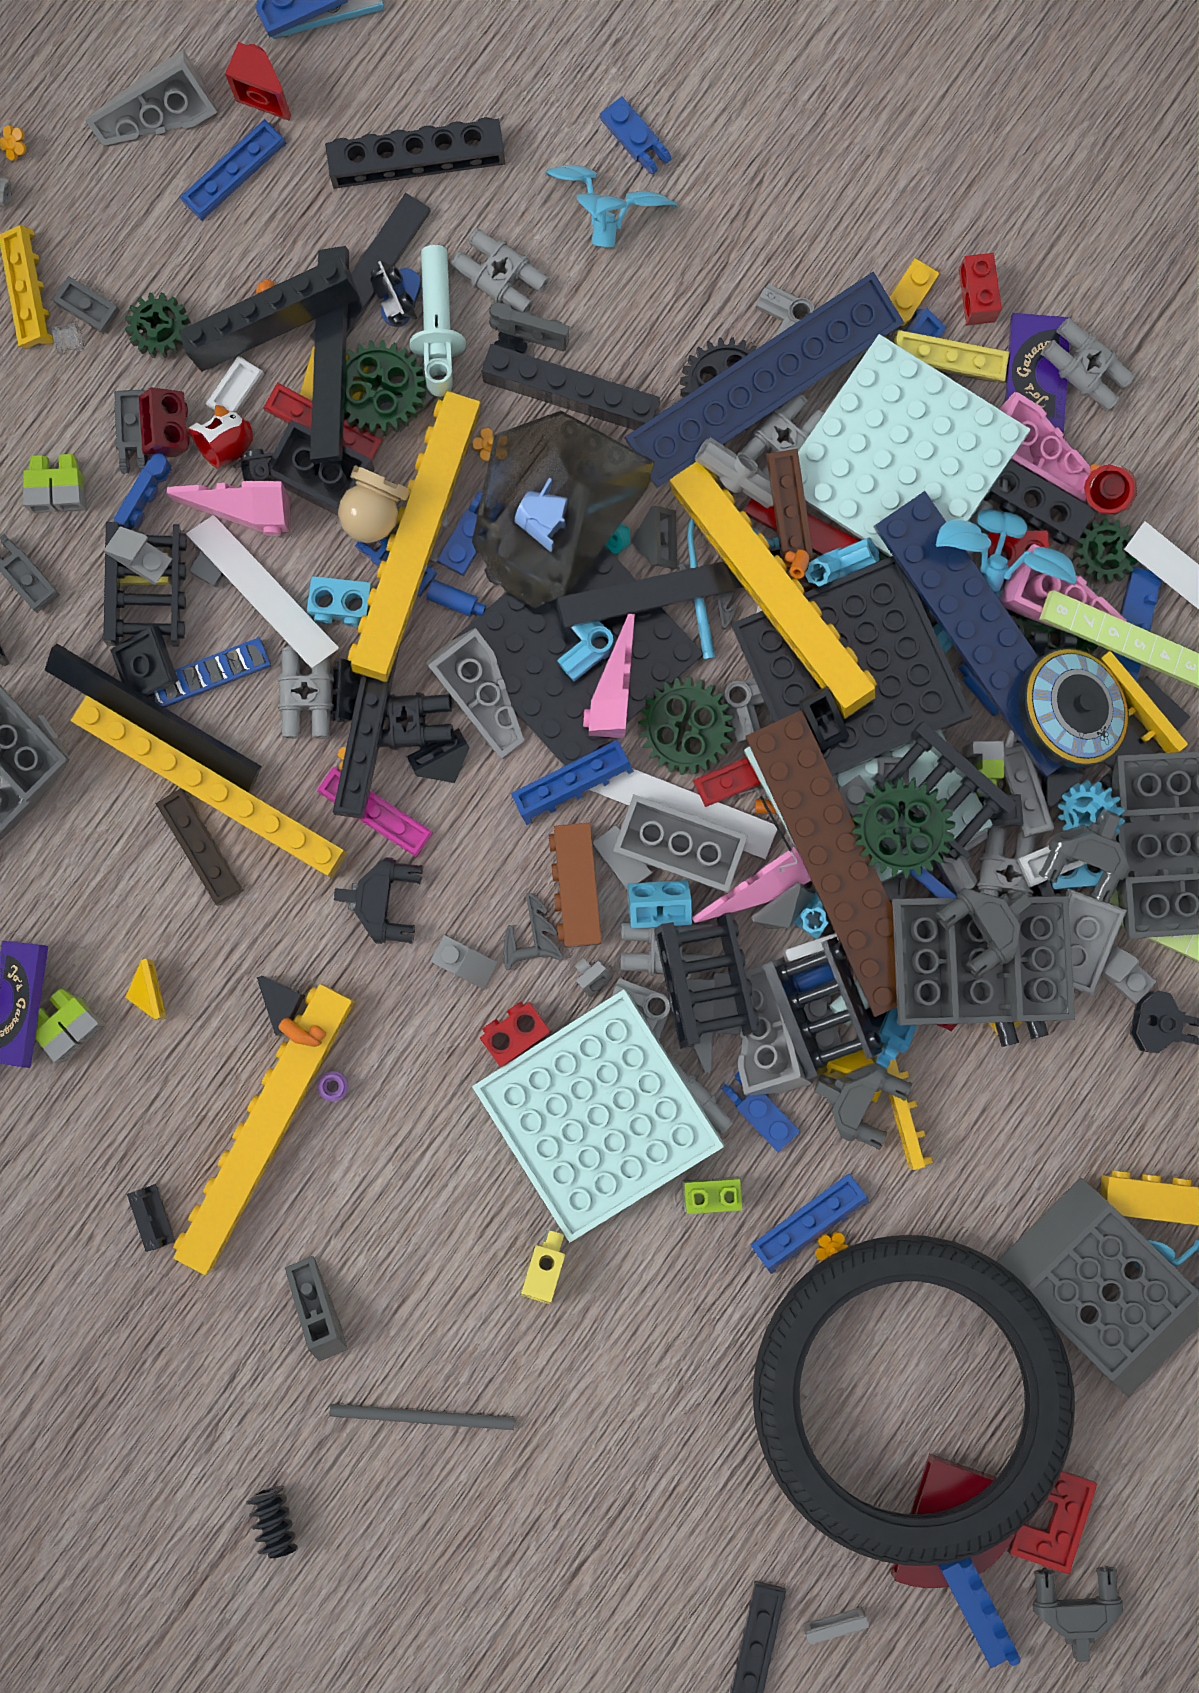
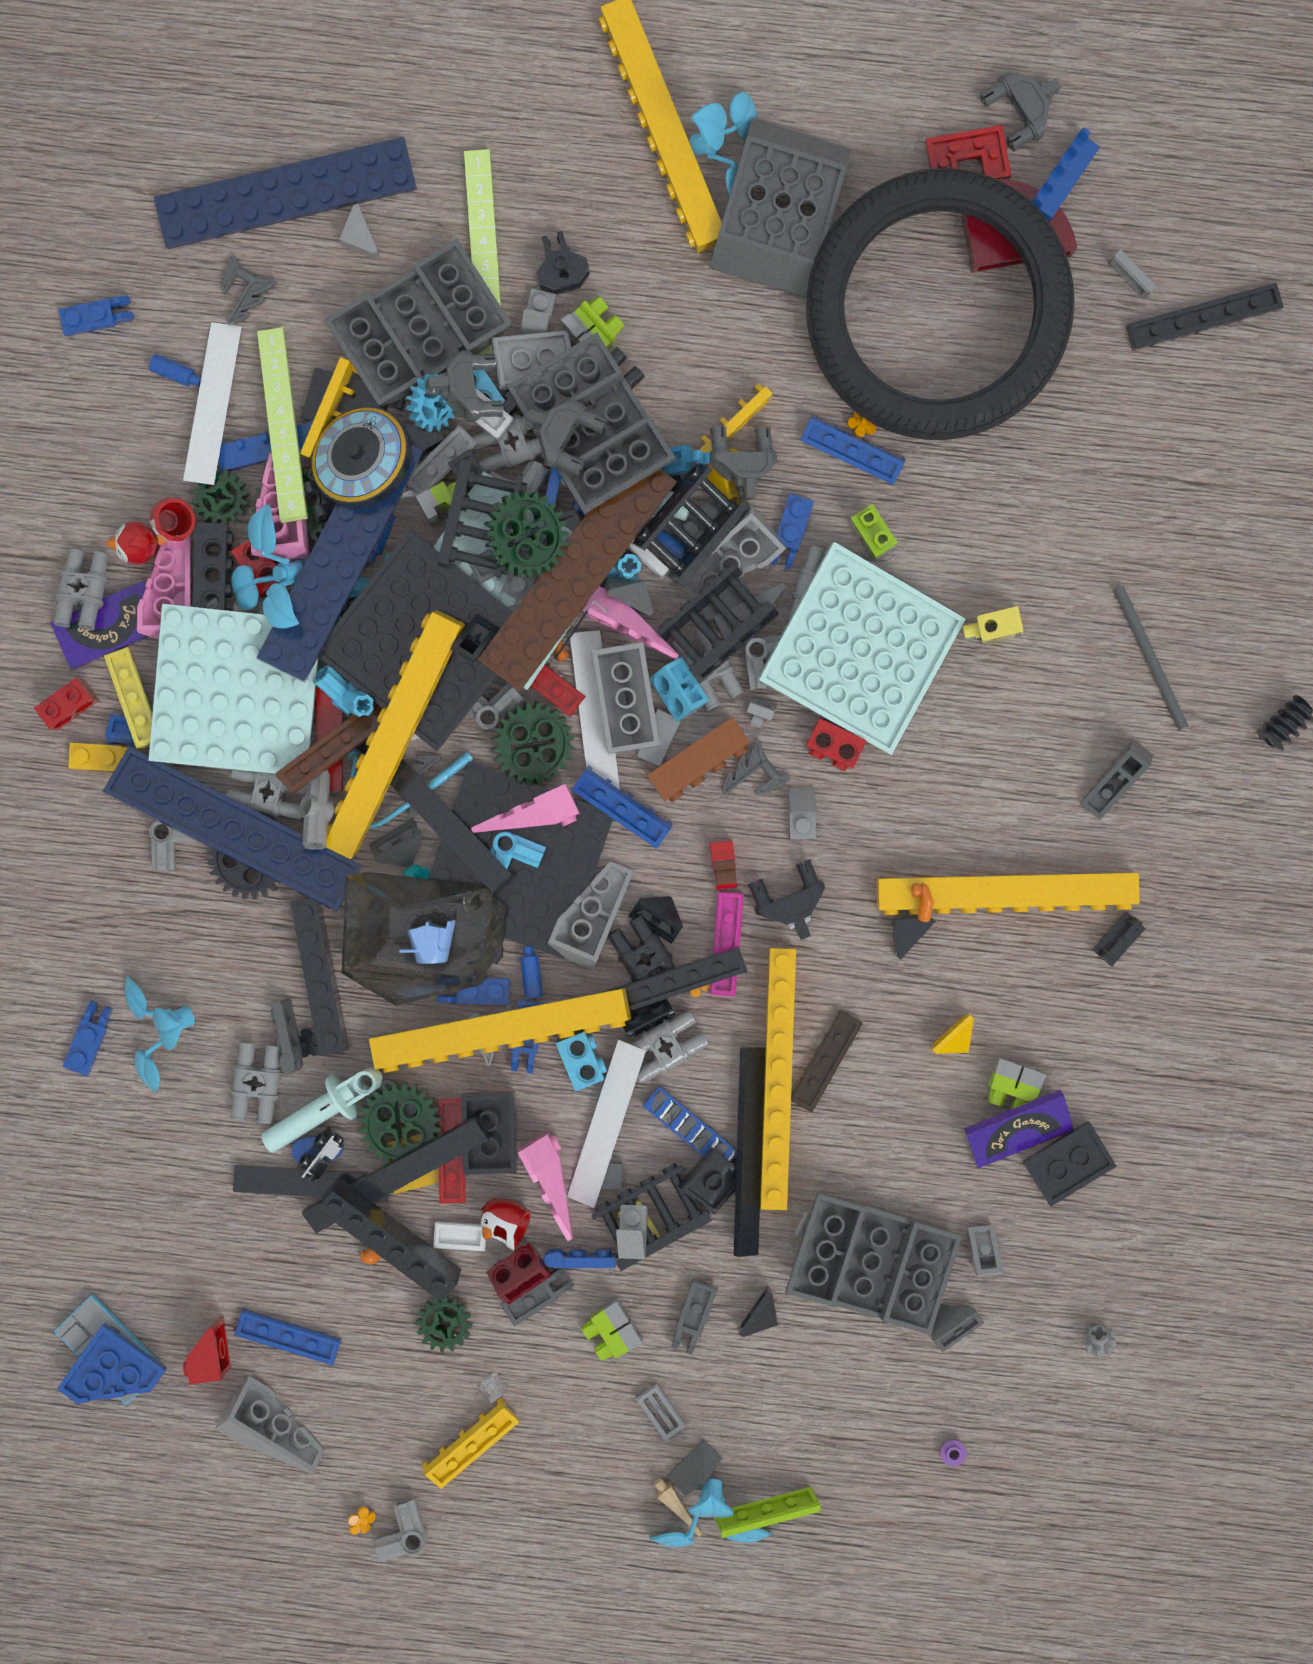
camera: 120 degrees left, 5 degrees up
dark grey plate [52,276,120,334] -> none
black hinge [233,449,273,481] -> none
medium lavender plate [318,1071,348,1102] -> none
black brick [325,117,505,189] -> none
tan tile [338,466,411,543] -> none
light orange plant [472,428,505,462] -> none
orange arm [785,549,809,579] -> none
none -> red piece [105,521,158,565]
none -> lime hips [561,296,624,349]
none -> leg [709,840,737,890]

